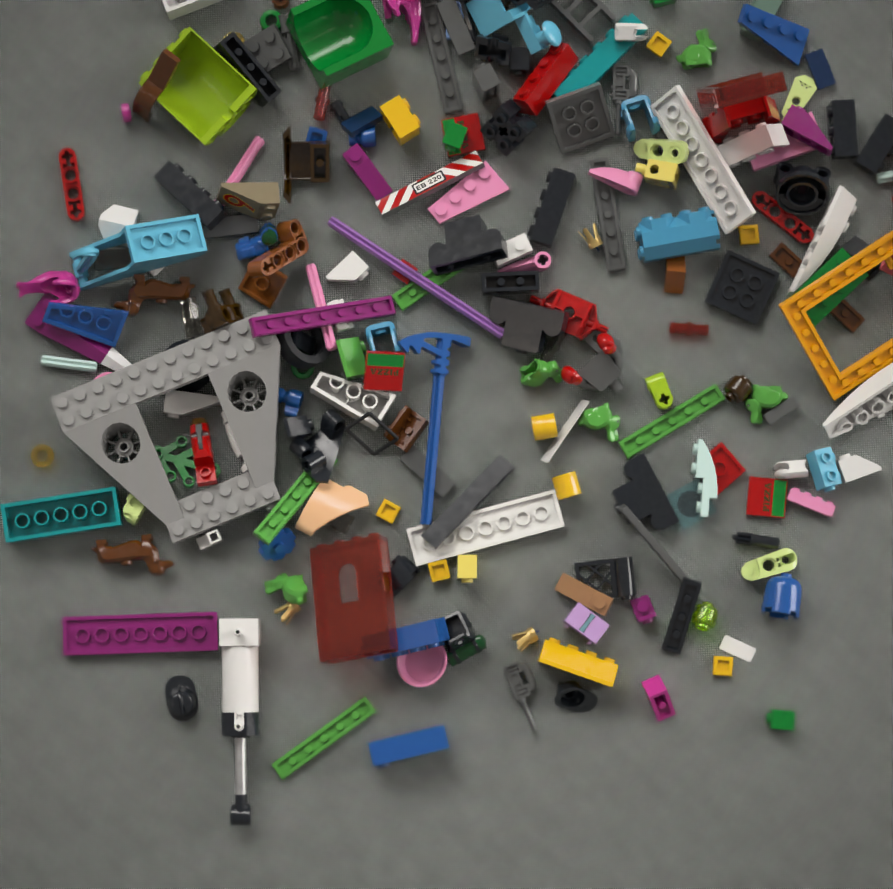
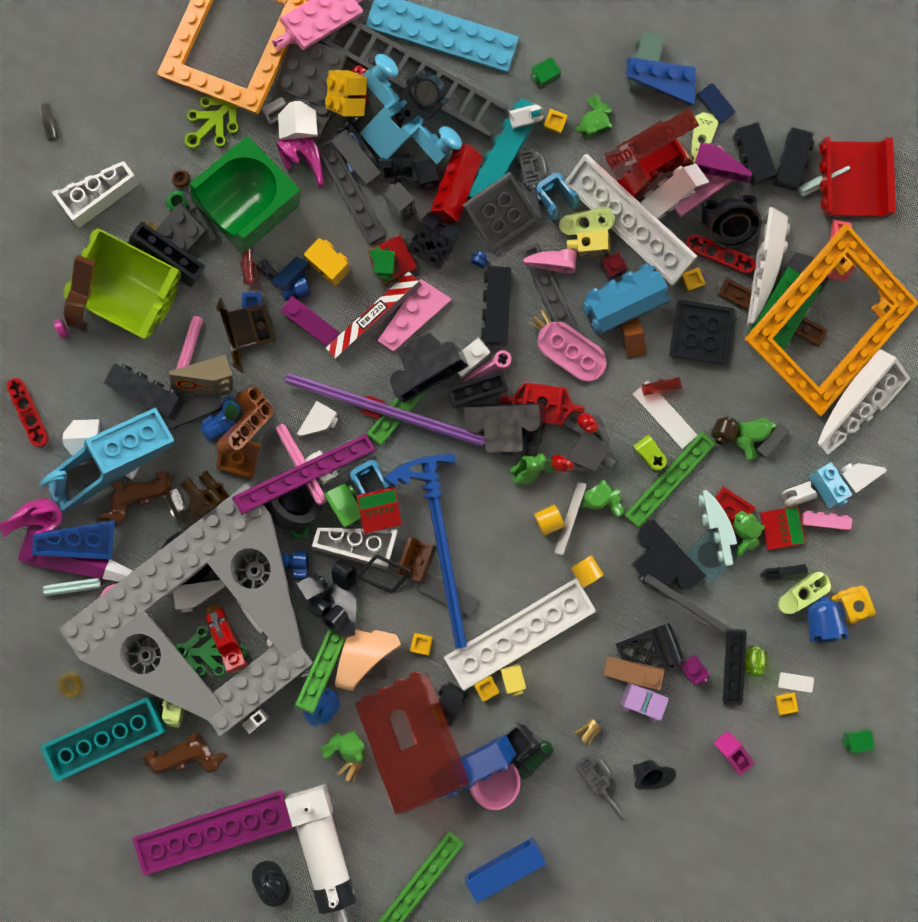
camera: 10 degrees left, 0 degrees up
black tile [421,454,515,550] -> none
yellow slope [537,637,618,687] -> none
none -> blue plate [471,251,489,268]
none -> bright pink tile [537,322,607,381]
none -> dark red brick [600,251,628,281]
none -> white sticker [633,381,698,449]
none -> bright green animal [733,511,765,557]
none -> yellow piece [830,585,876,625]

